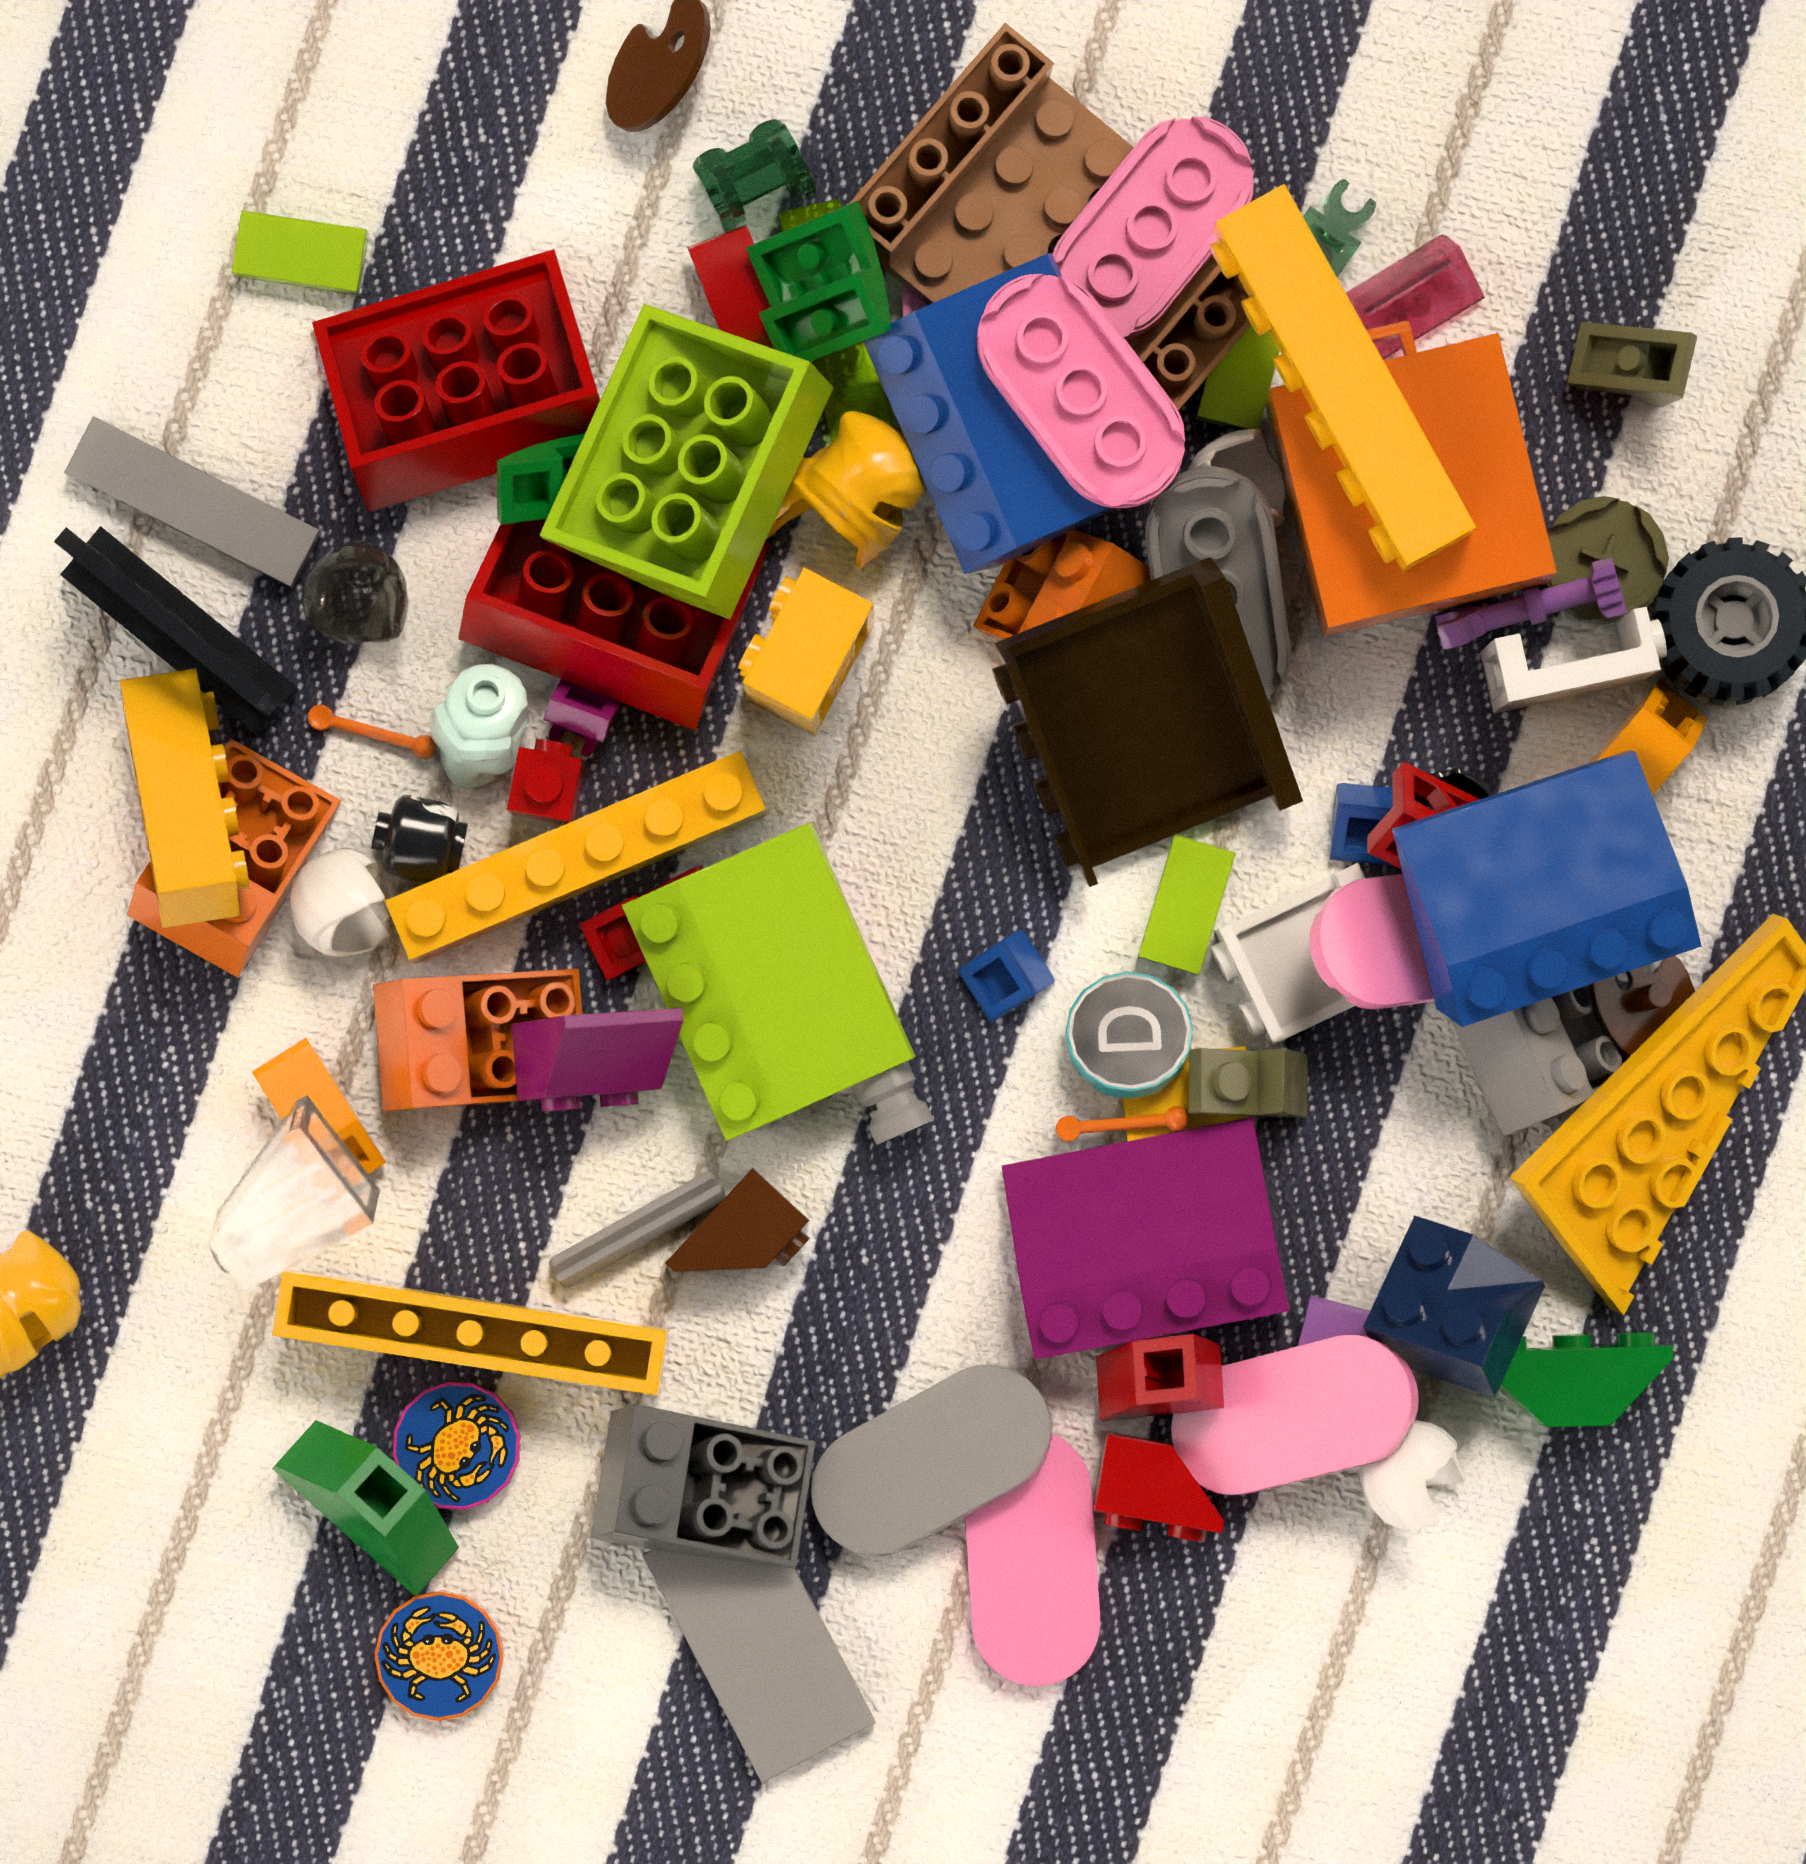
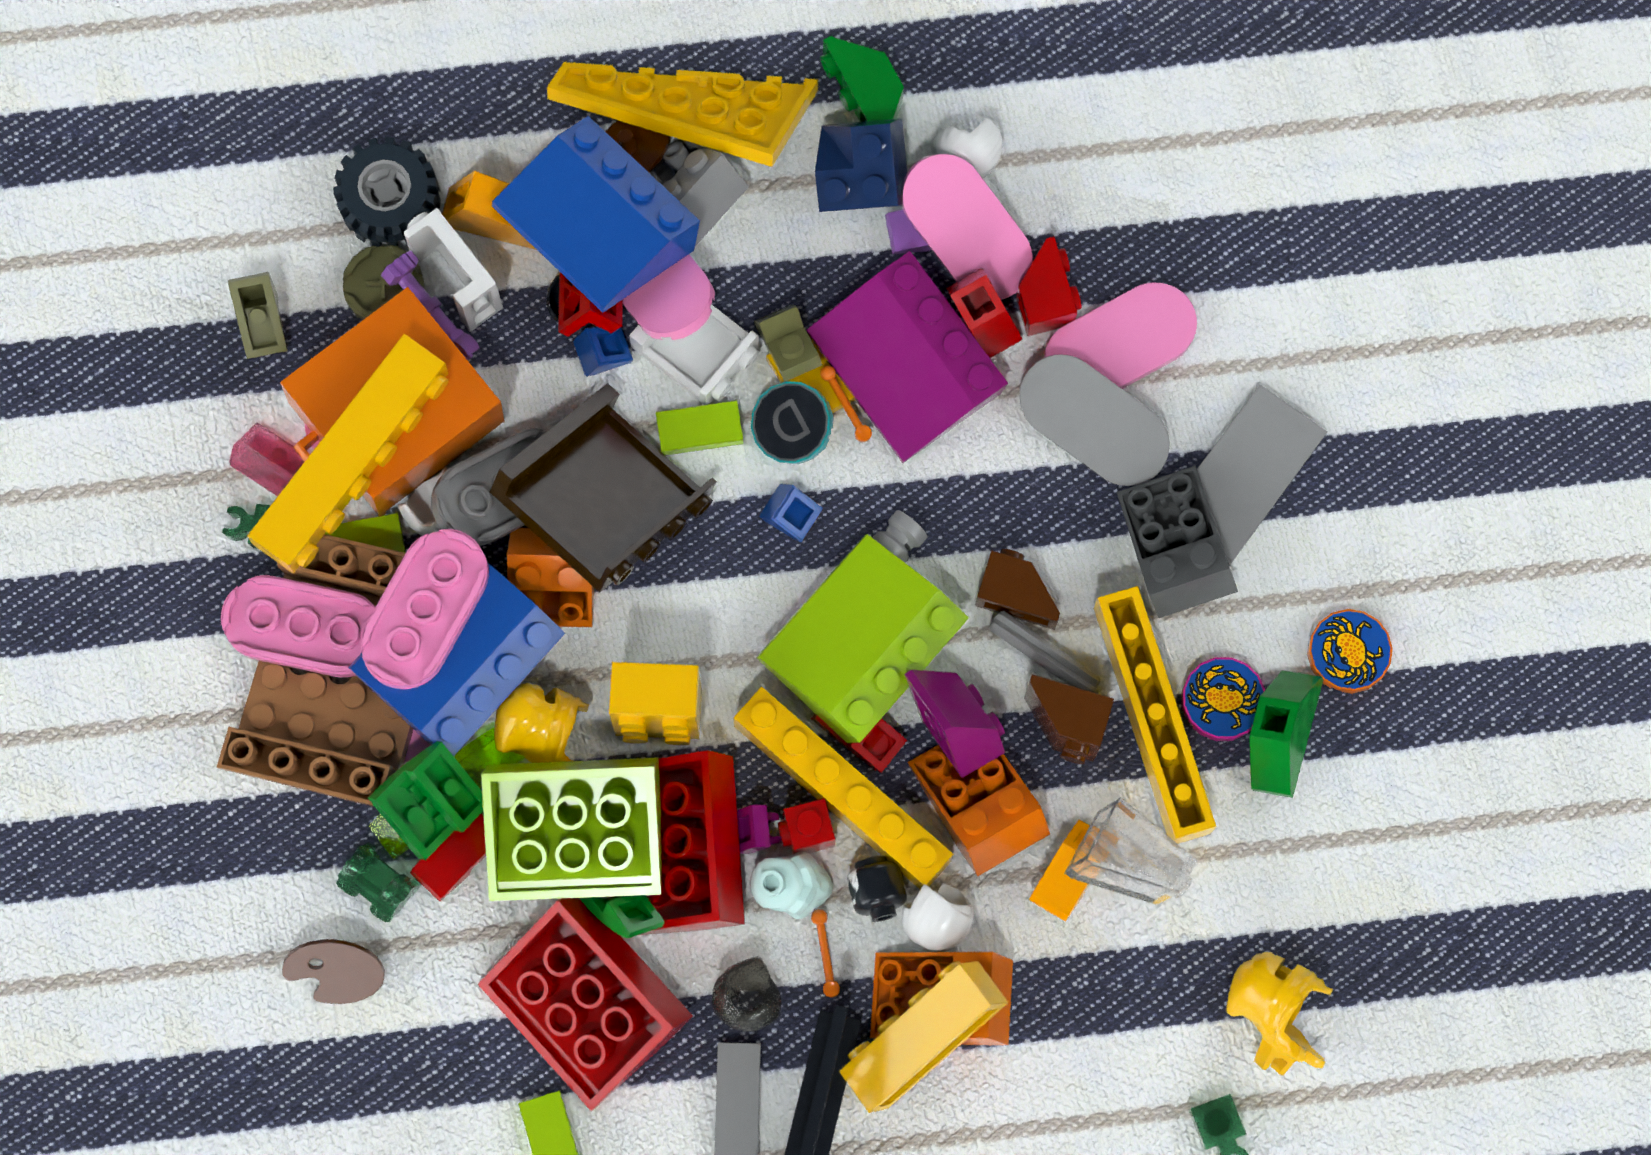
camera: 115 degrees left, 10 degrees down
none -> reddish brown slope [1024,674,1114,764]

